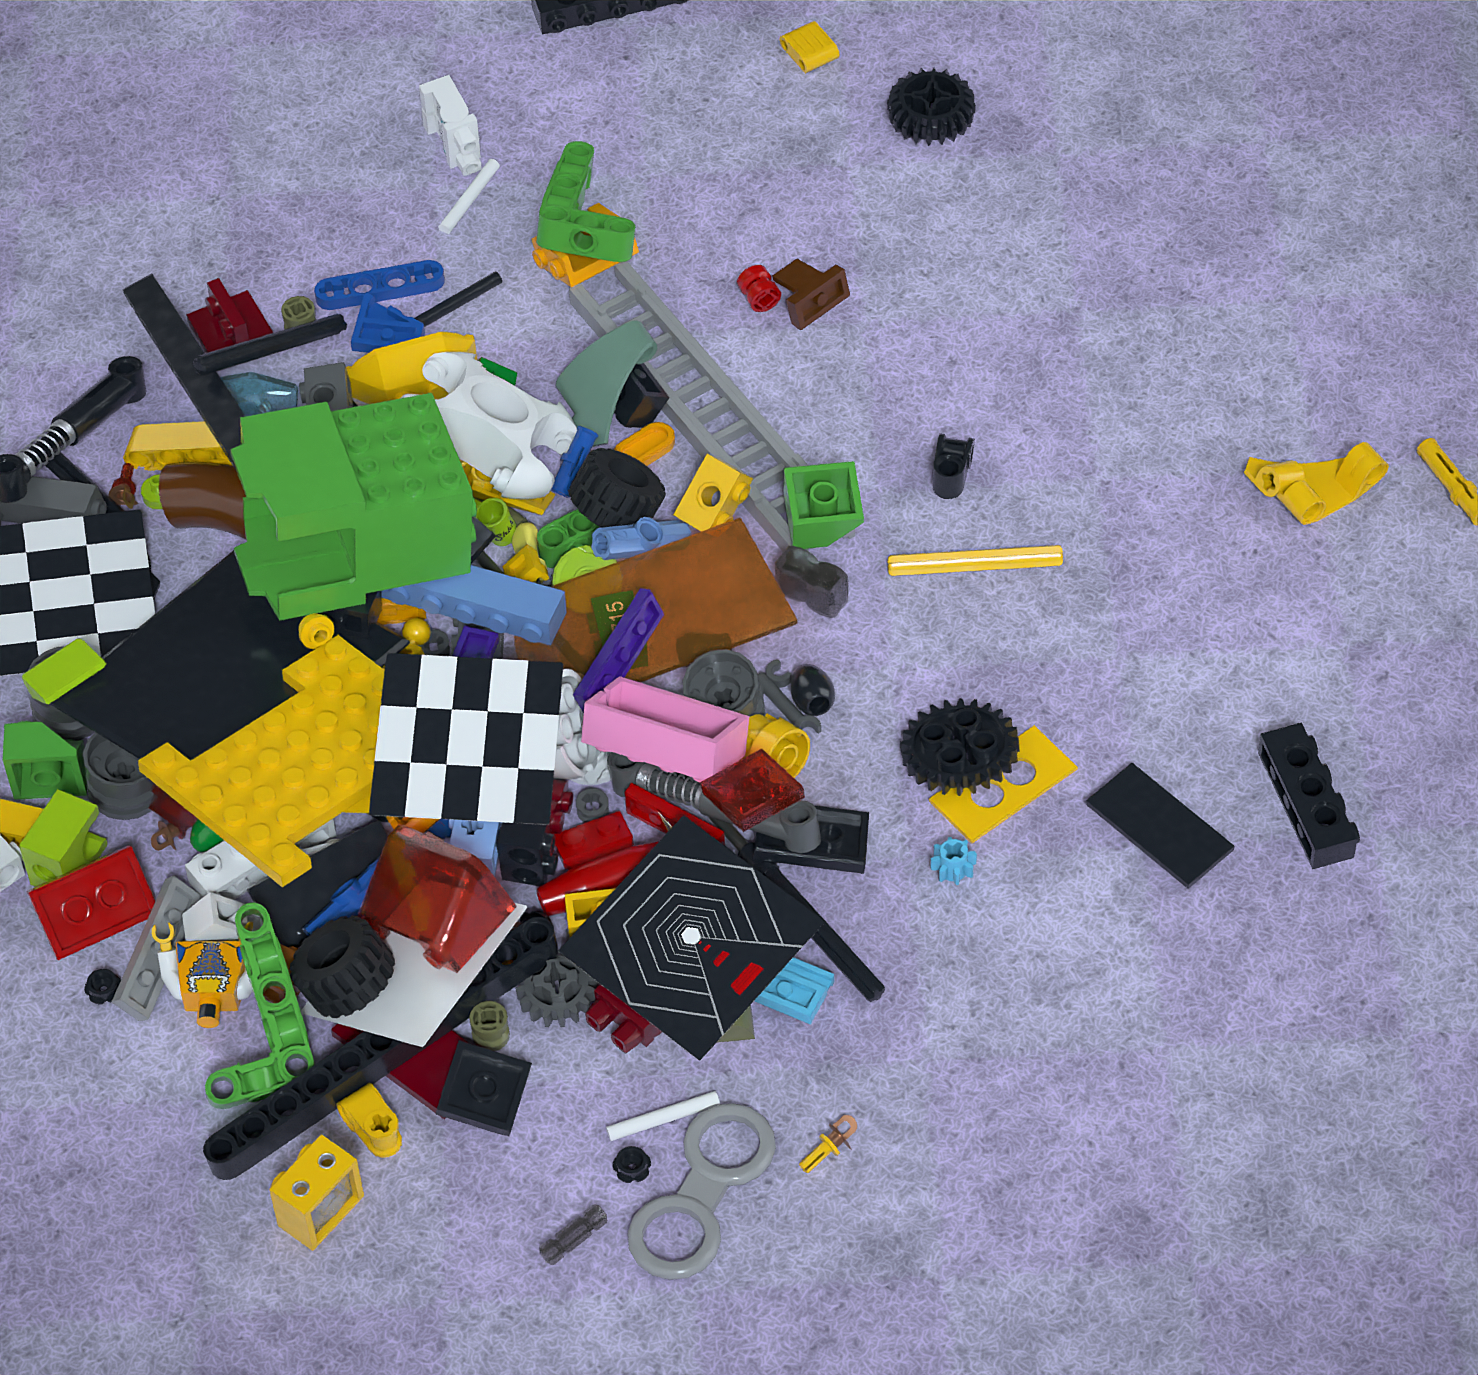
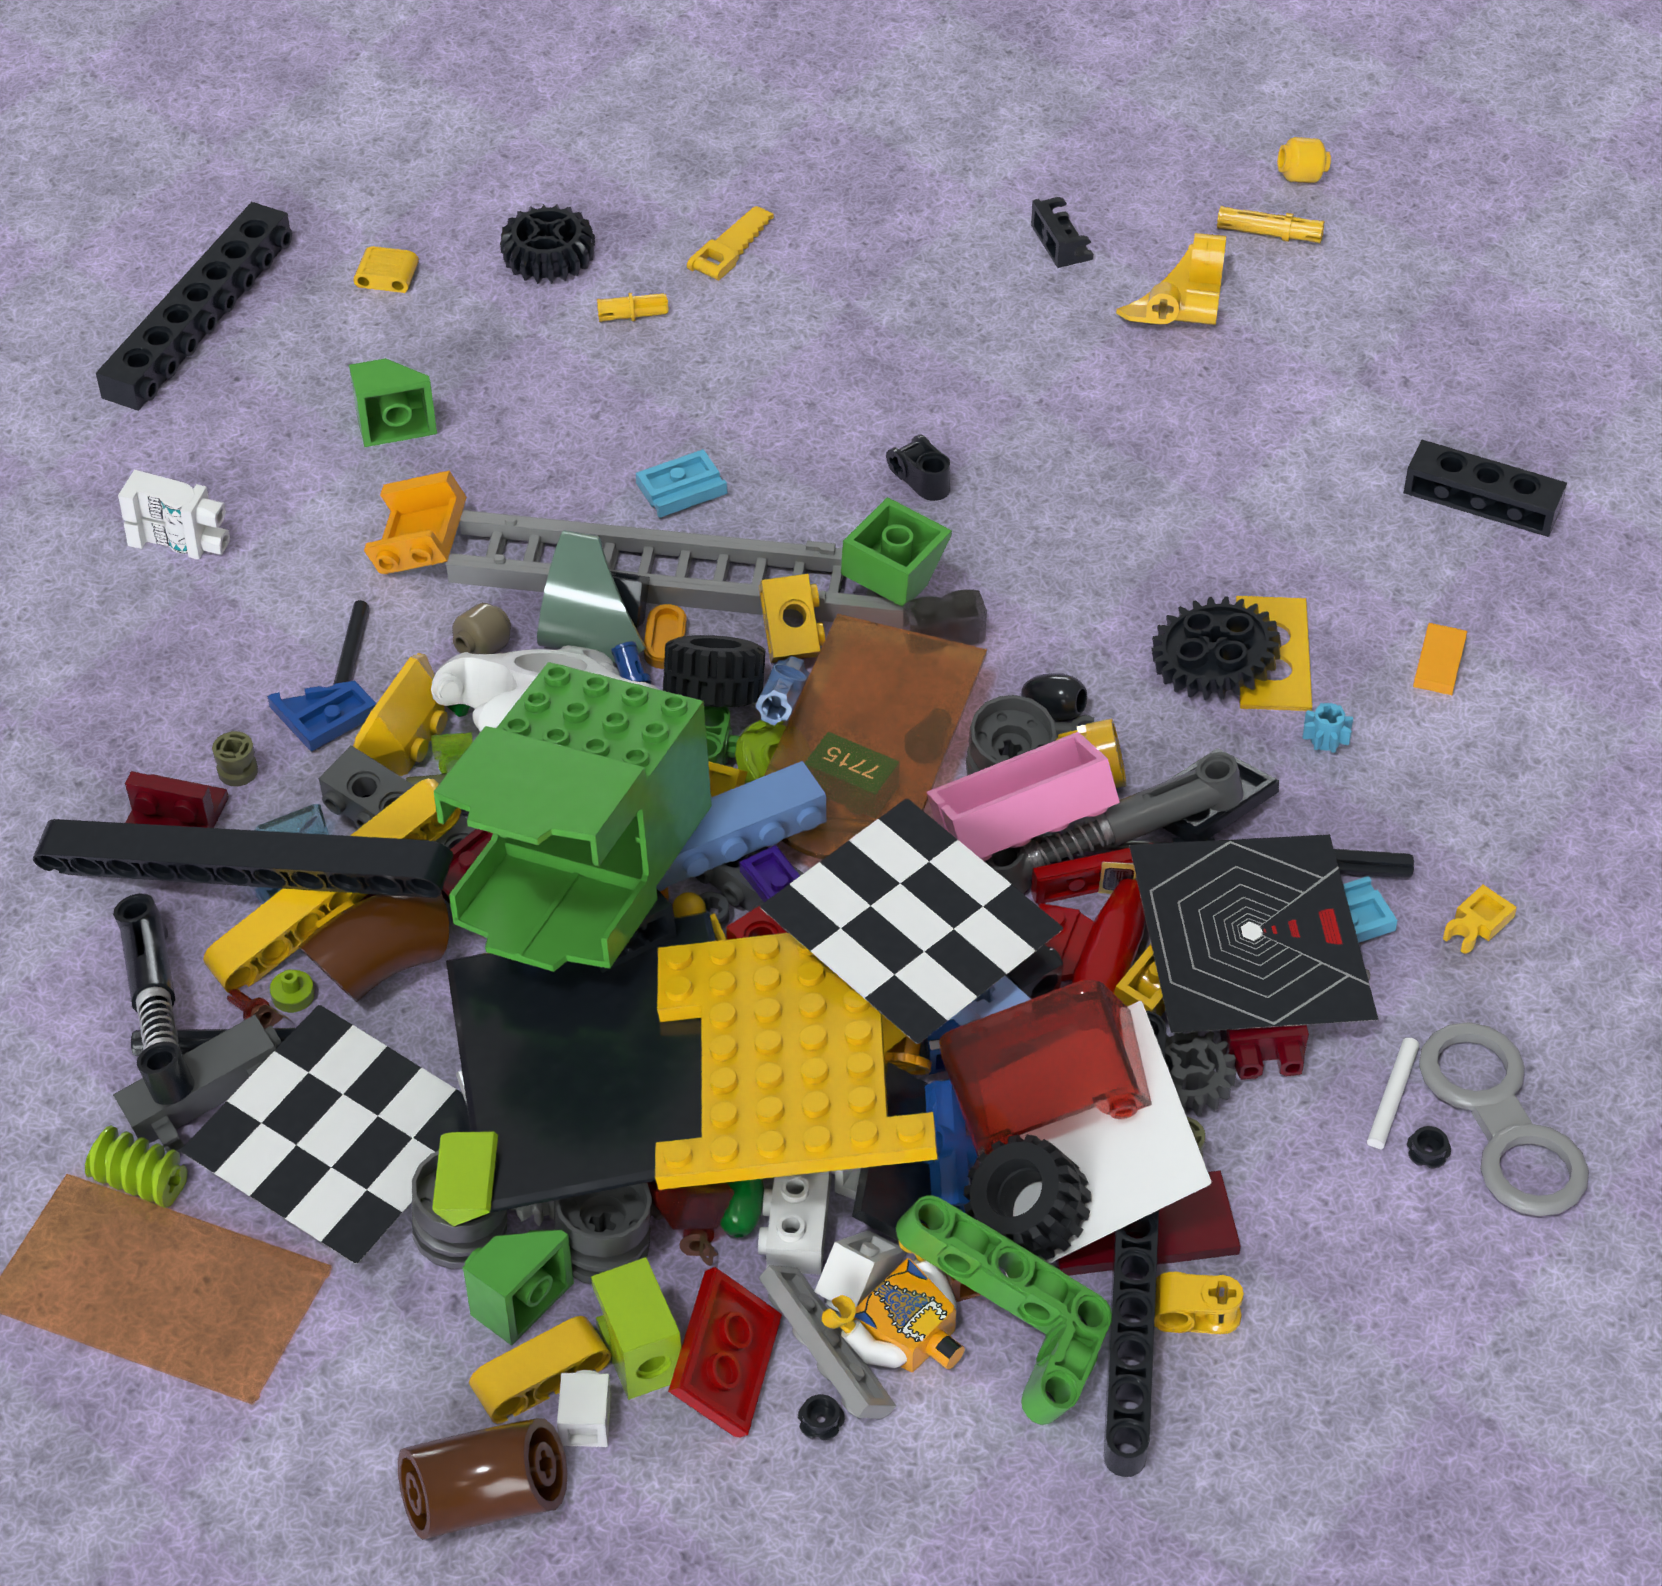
camera: 50 degrees left, 5 degrees down
black axle [192,314,347,376] -> none
yellow piece [269,1134,364,1251] -> none
yellow plate [298,613,334,649] -> none
blue beam [314,260,445,310] -> none
black tile [436,1040,532,1136] -> none
white bar [438,159,500,234] -> none
bright green beam [536,141,636,262] -> none
clear smoke axle [539,1204,608,1265] -> none
dark purple tile [573,588,664,713] -> none
clear red plate [700,748,805,832] -> none
red wheel [737,265,781,312] -> none
reddish brown piece [772,258,850,330] -> none
piece [799,1115,857,1173] -> none
yellow axle [887,545,1063,576] -> none
black piece [1086,763,1235,889] -> none
none -> bright green slope [349,358,437,447]
none -> dark tan head [452,603,511,654]
none -> yellow axle [597,293,669,322]
none -> medium azure plate [636,449,727,518]
none -> yellow piece [687,206,774,281]
none -> black hinge [1031,197,1094,268]
none -> light orange tile [1413,623,1467,695]
none -> yellow plate [1443,884,1517,954]

